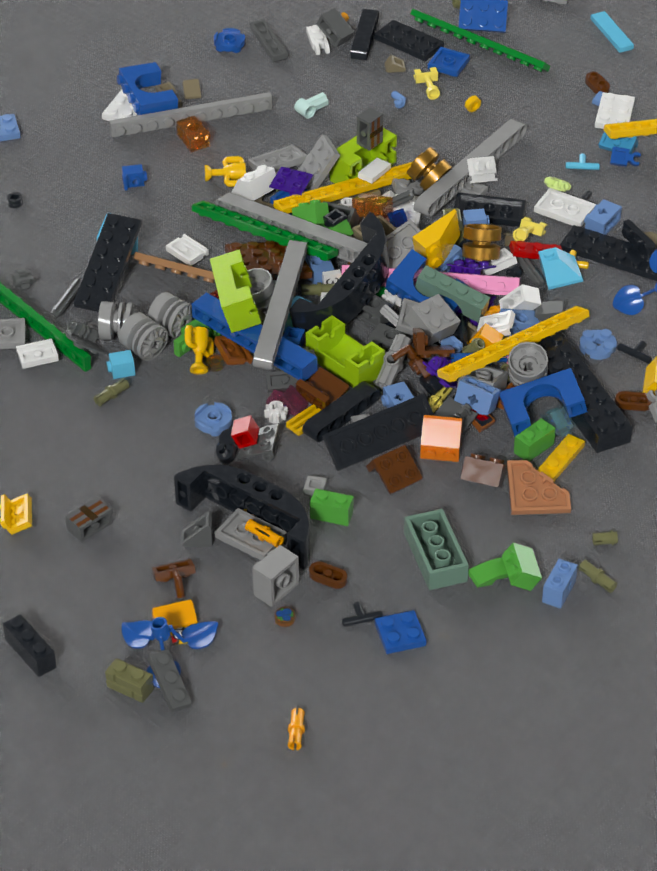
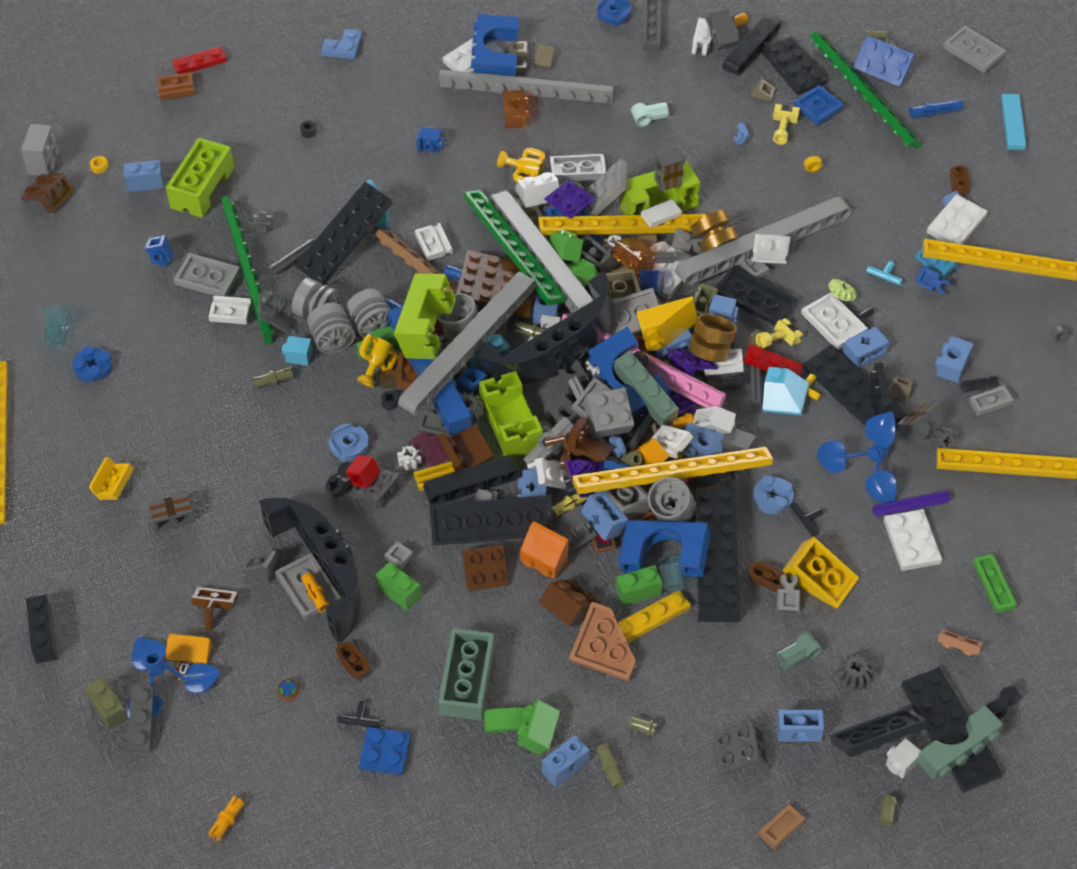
camera: 25 degrees right, 10 degrees up
light grey brick [253,545,299,607] -> none
black slope [323,208,348,227] -> none
none -> black bush [381,391,399,410]
none -> white bracket [527,458,567,489]
none -> blue pin [909,99,963,118]

